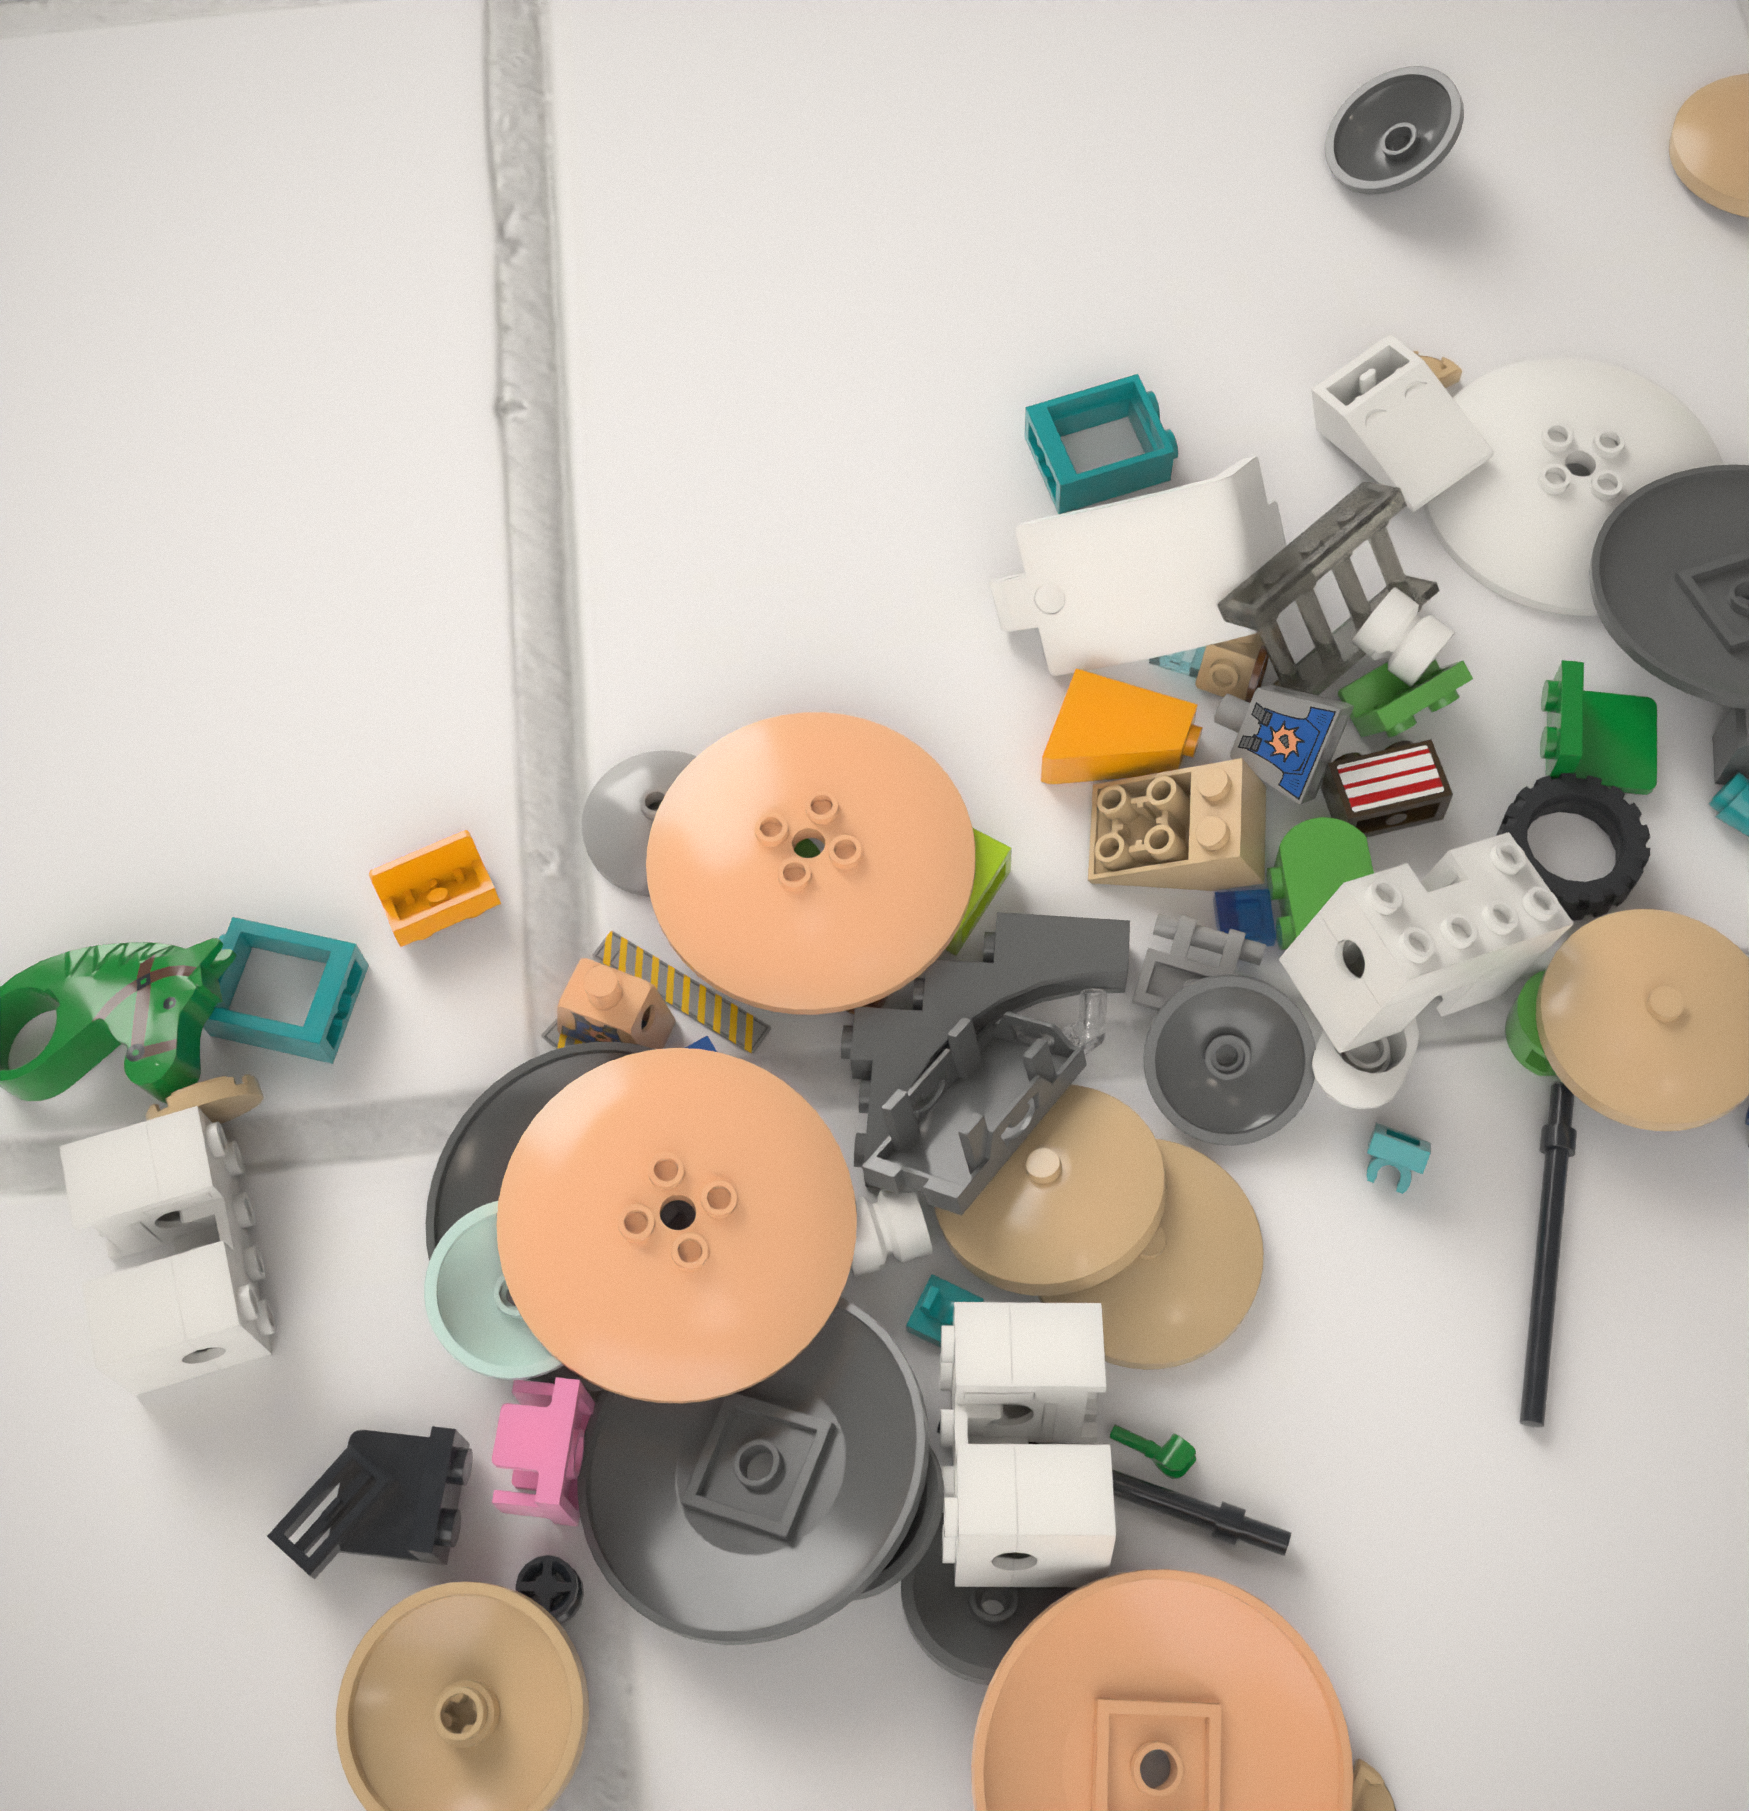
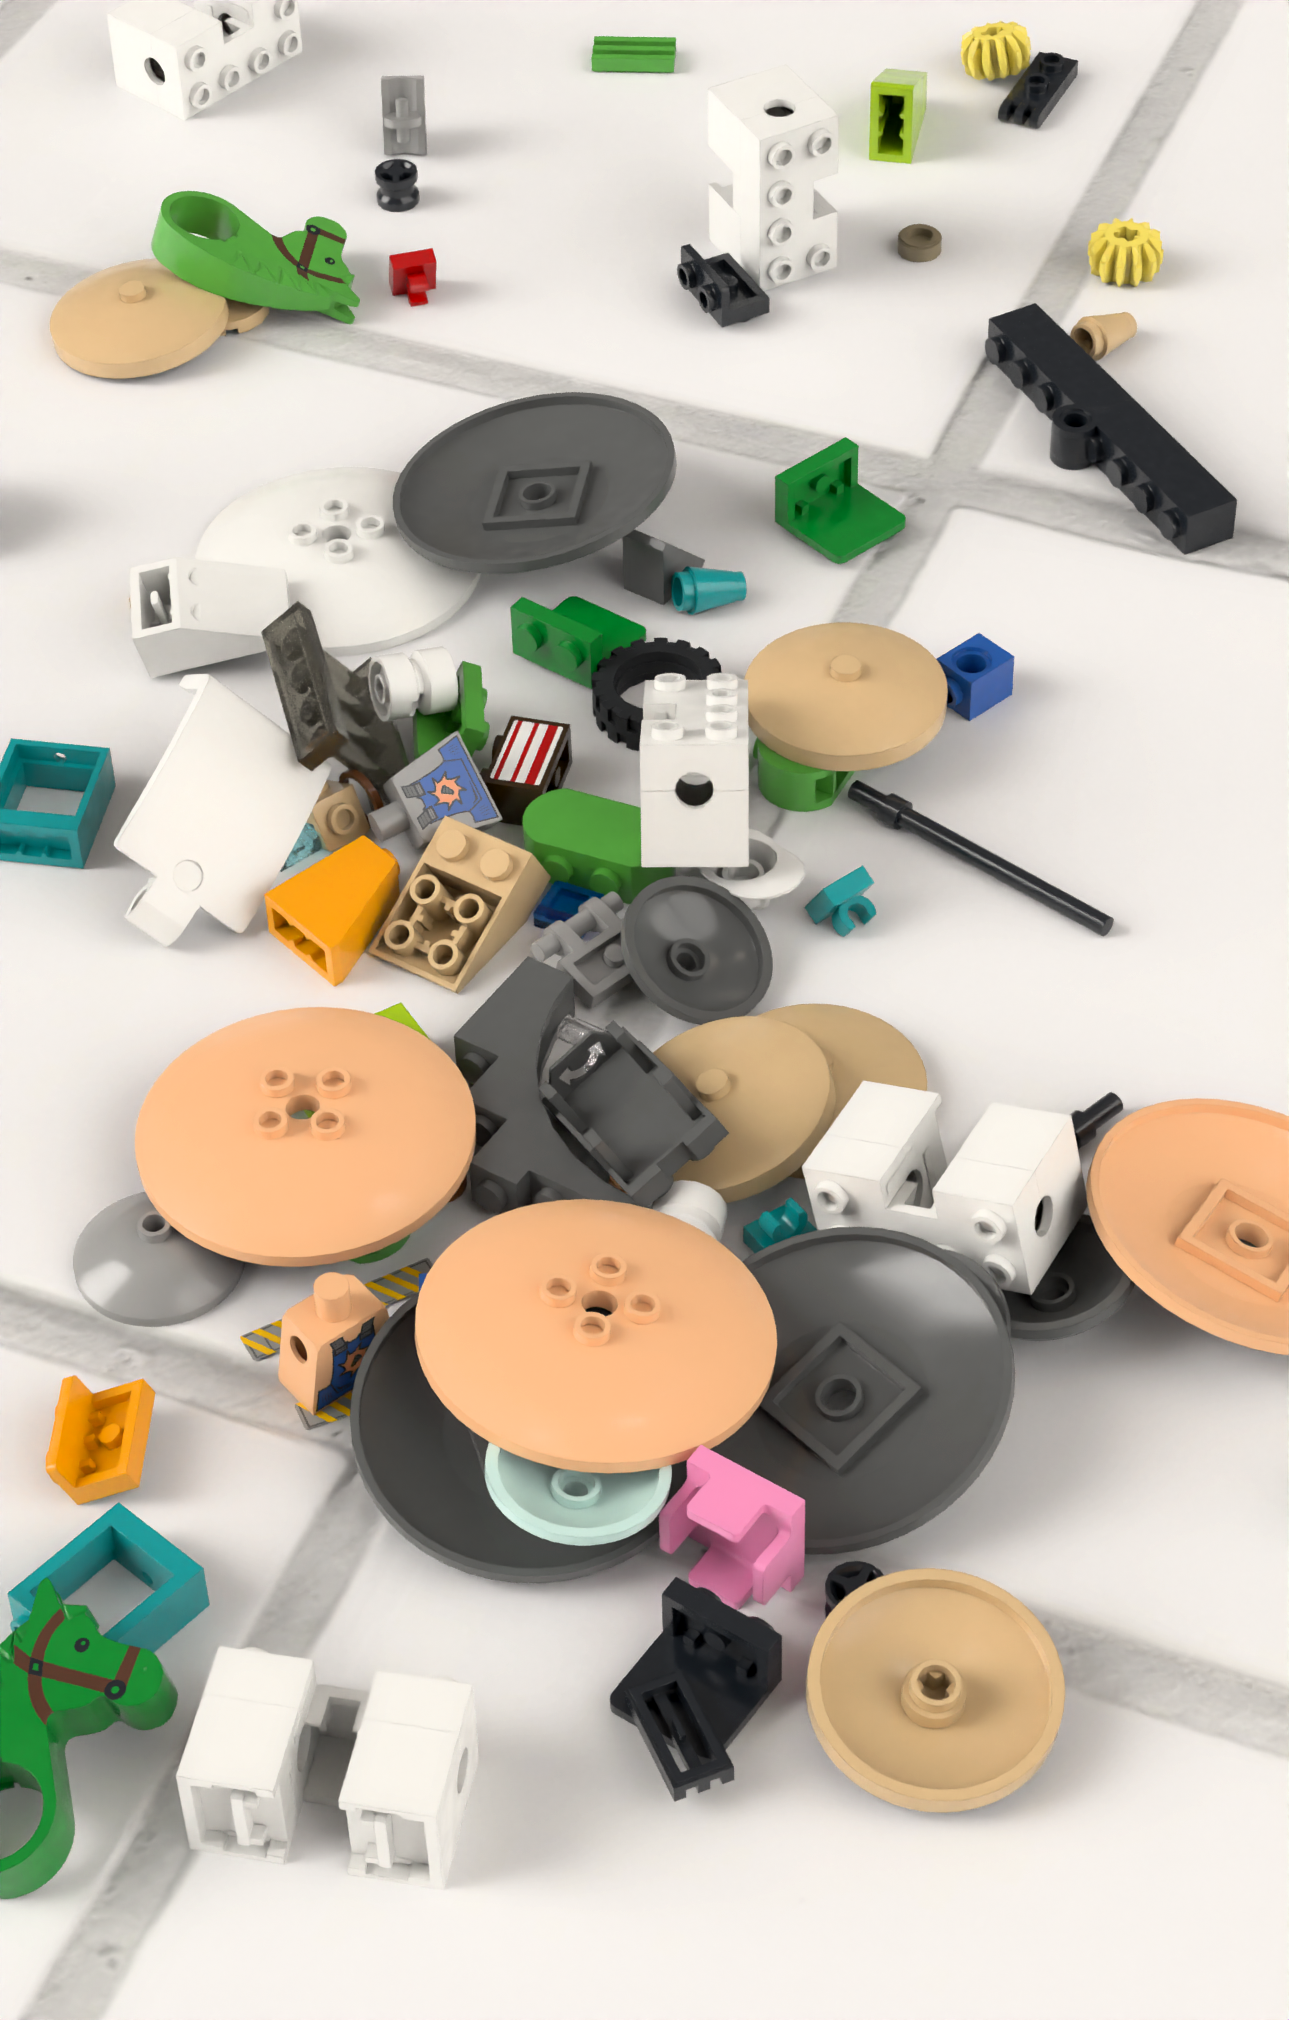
camera: 65 degrees left, 20 degrees down
tan tile [145,1074,264,1124] -> none

